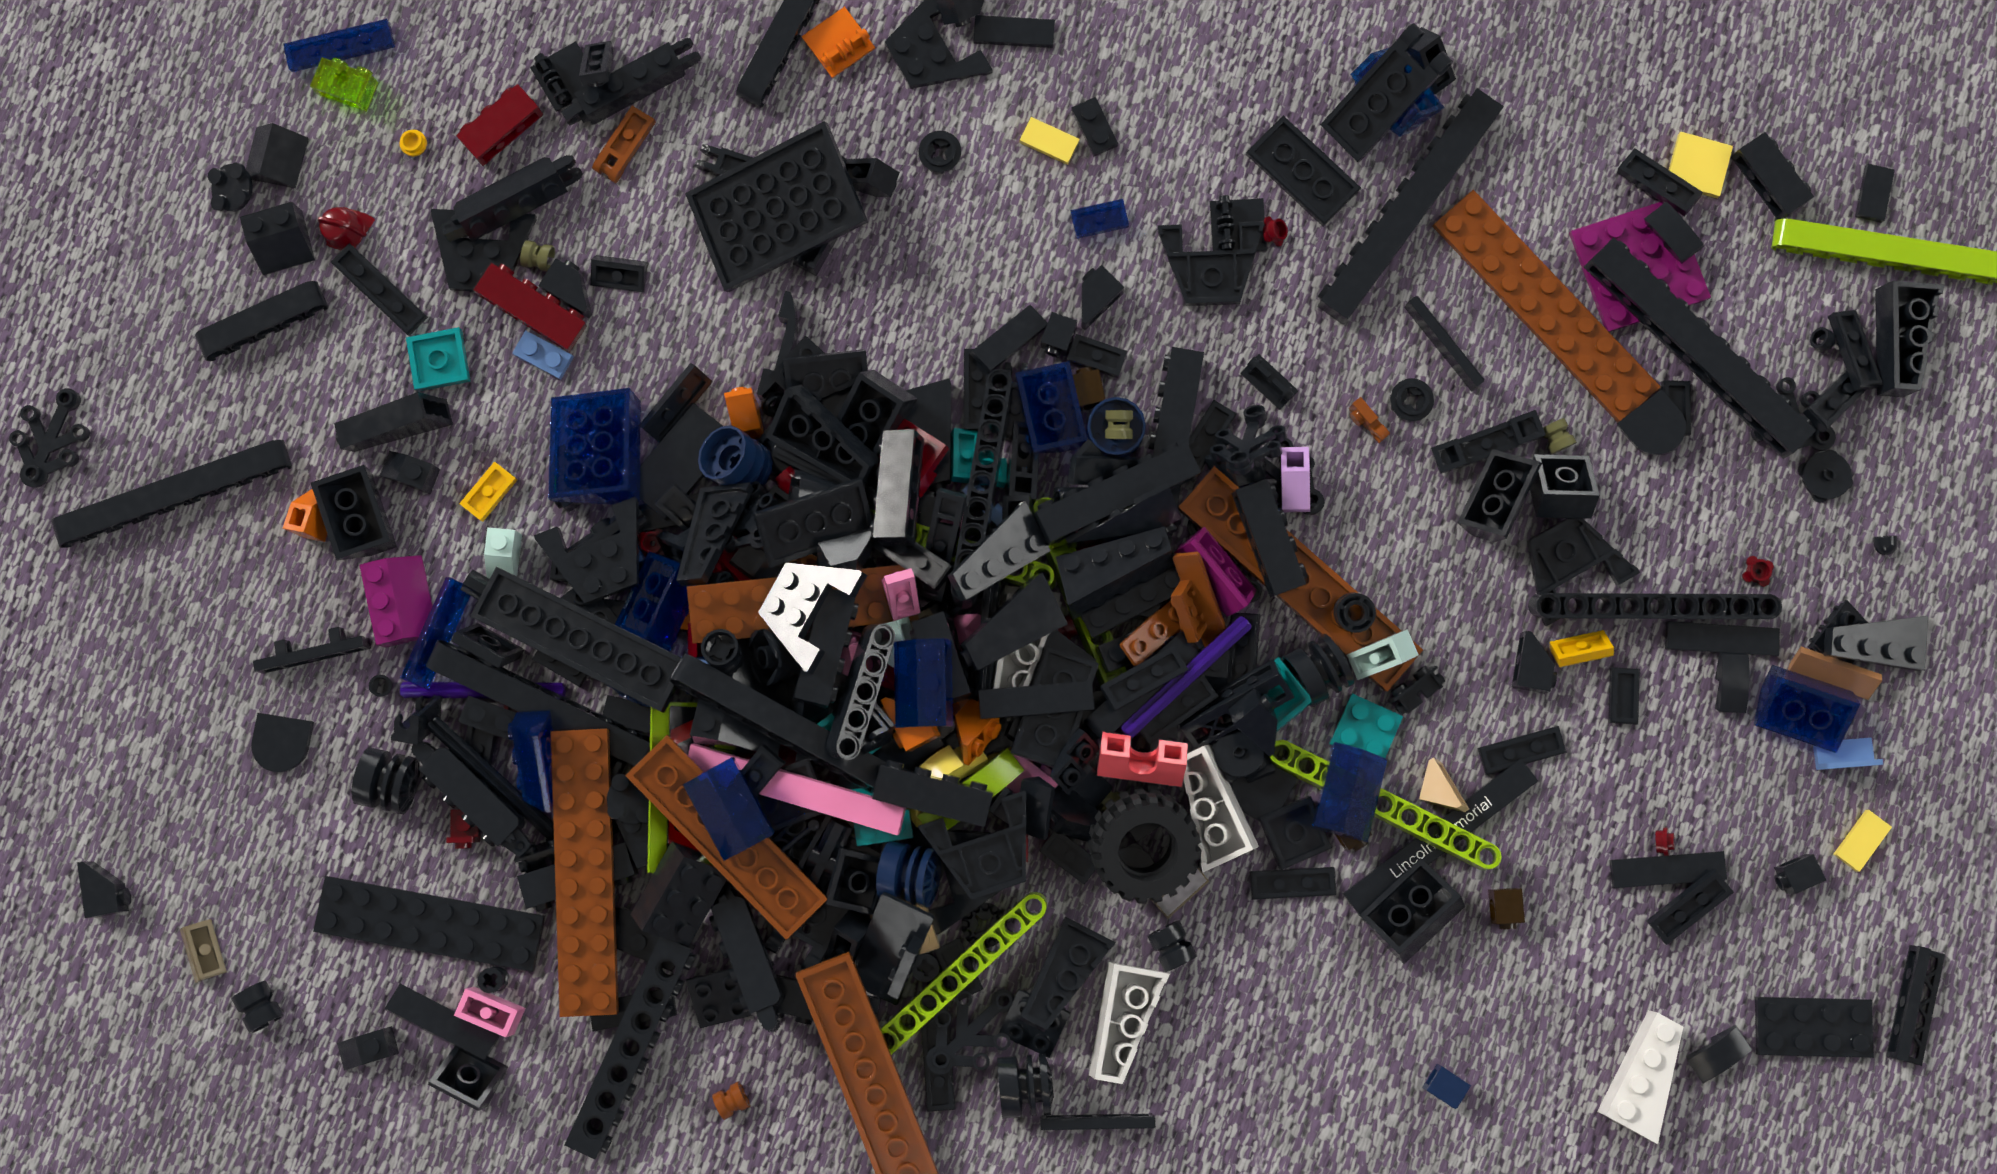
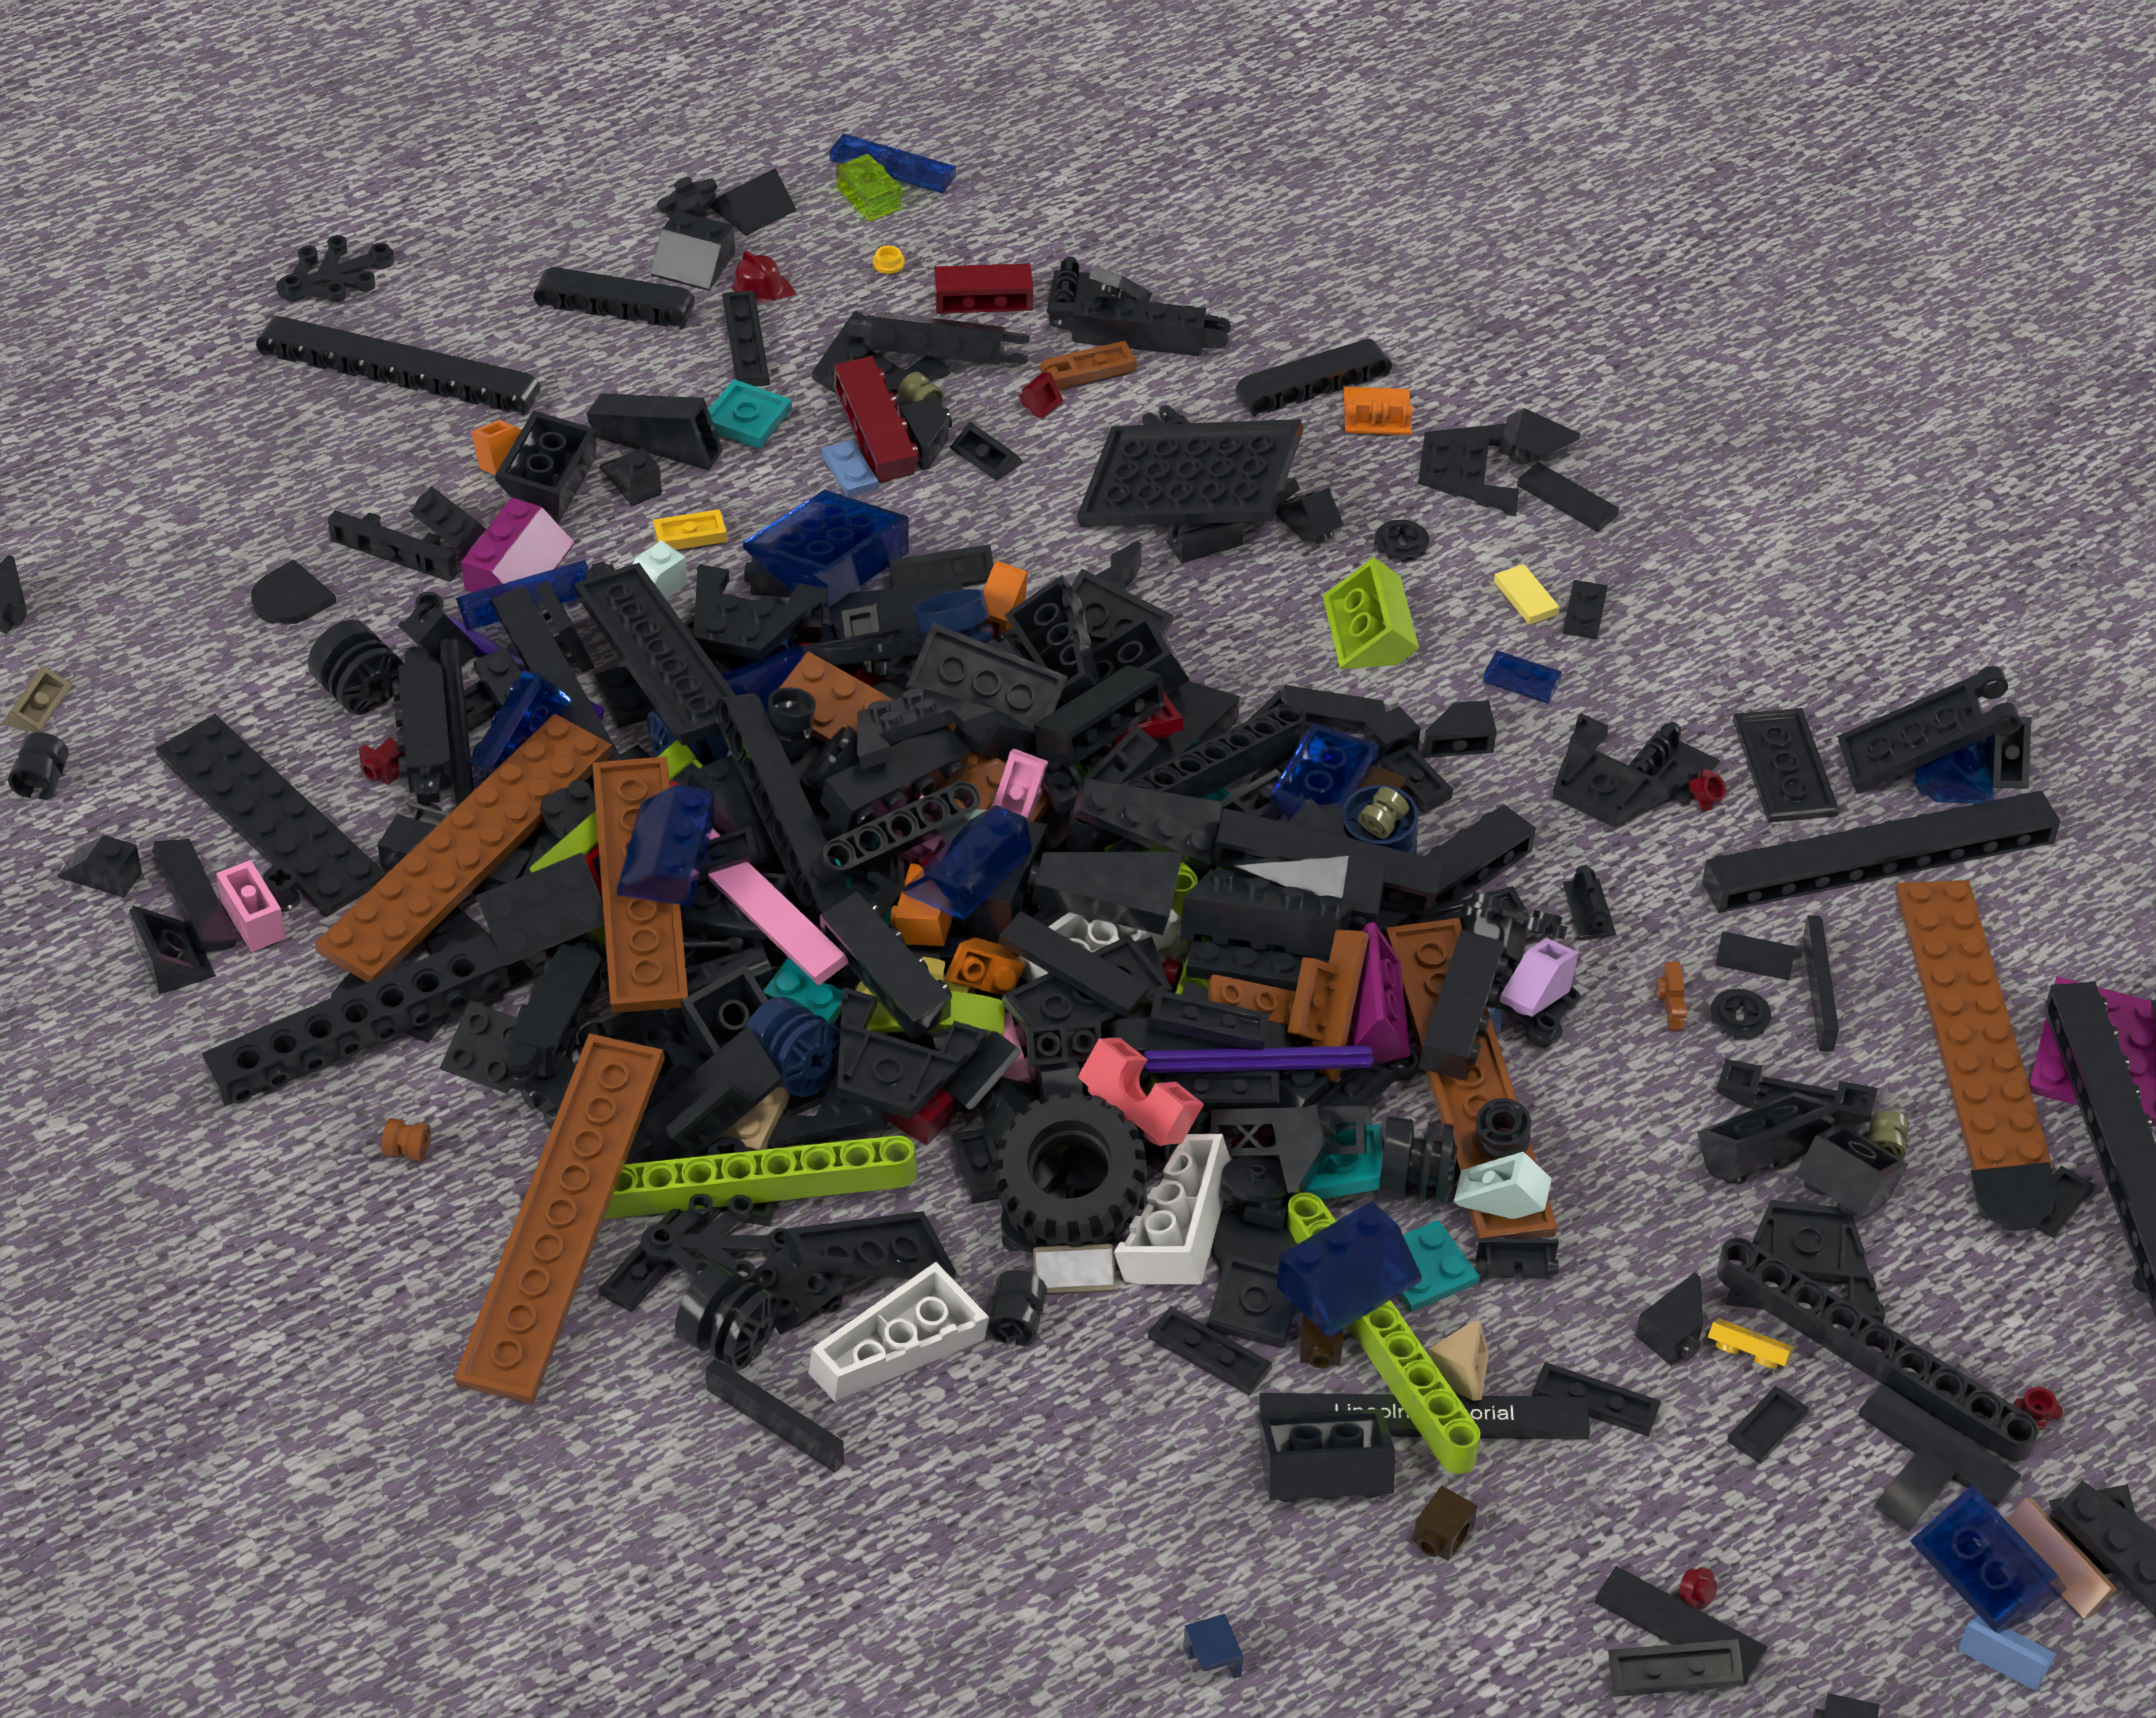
camera: 30 degrees right, 35 degrees down
none -> black plate [409,486,486,555]
none -> dark red tile [1018,372,1063,418]
none -> lime slope [1322,557,1419,669]
none -> black tile [1715,931,1796,981]

